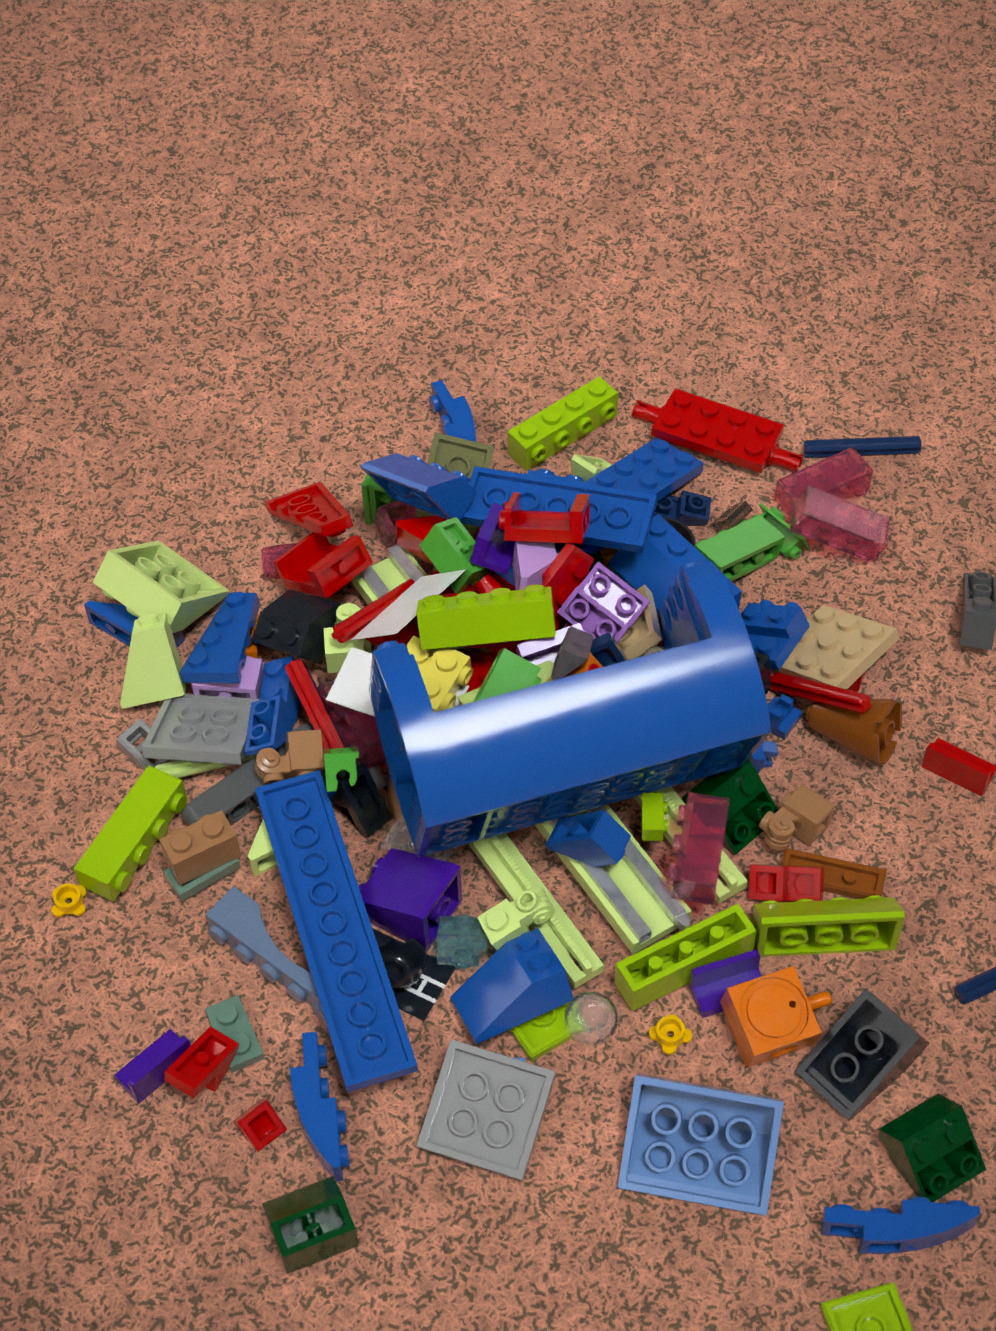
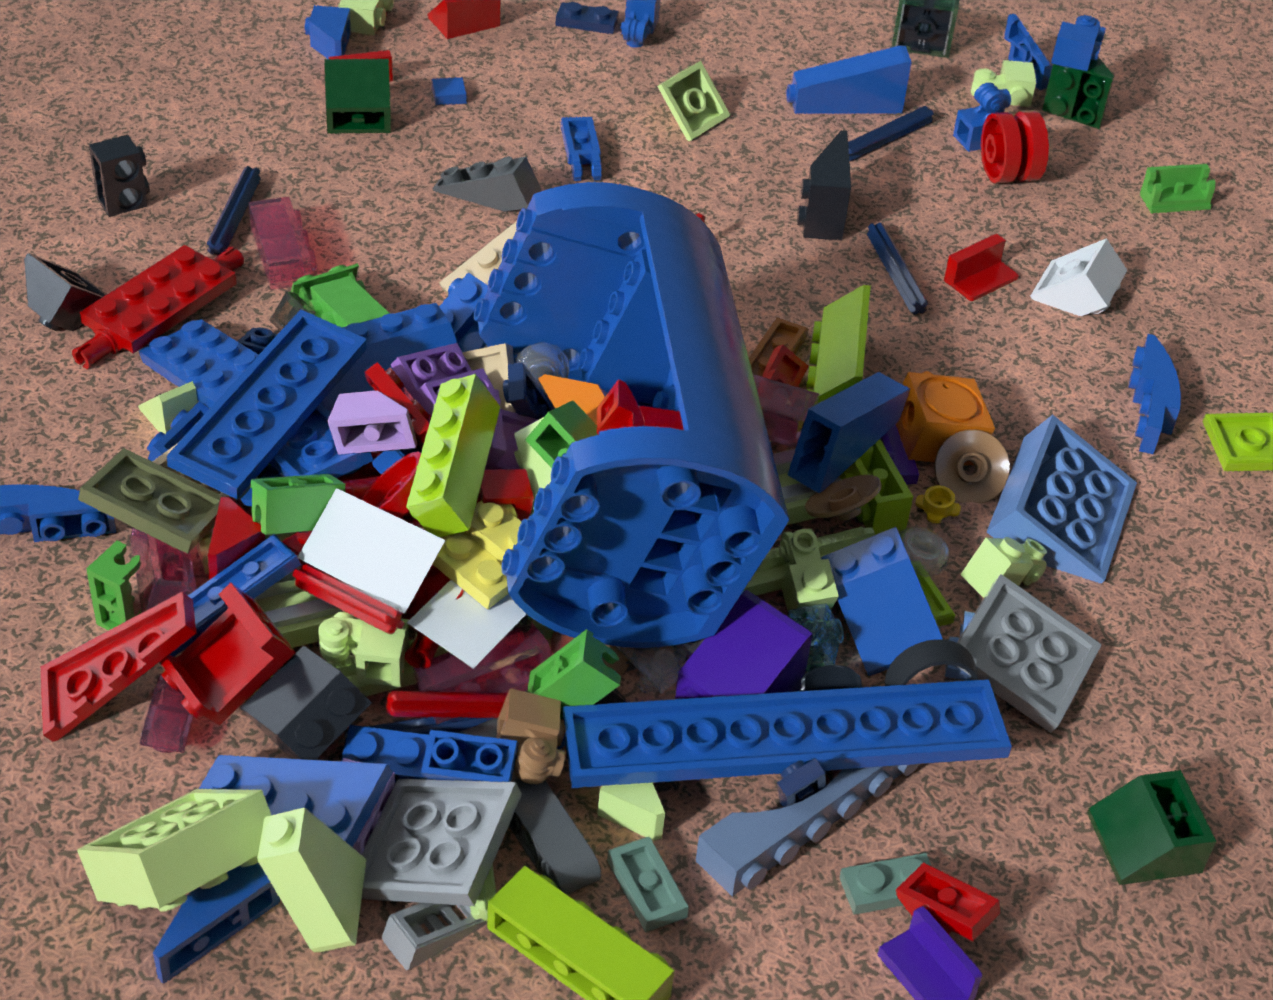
camera: 85 degrees left, 10 degrees down
medium nougat brick [159,810,241,886] -> none
red slope [233,1099,288,1152] -> none
blue slope [290,1032,349,1181] -> none
blue slope [361,453,477,521] -> none
dark purple panel [470,503,515,574] -> none
red panel [499,492,590,544] -> none
lime brick [507,376,618,471] -> none
flat silver slope [551,626,593,680] -> none
clear pink brick [790,485,890,562] -> none
black slope [795,989,930,1121] -> none
dark green slope [878,1094,987,1202] -> none
none -> slope [24,253,107,331]
none -> black brick [89,135,150,217]
none -> blue tile [159,534,301,666]
none -> red panel [476,469,534,522]
none -> dark blue plate [777,758,826,807]
none -> blue slope [787,372,910,493]
none -> medium nougat dish [805,475,882,520]
none -> black tyre [885,639,979,686]
none -> medium nougat dish [934,430,1010,504]
none -> yellowish green brick [960,537,1047,598]

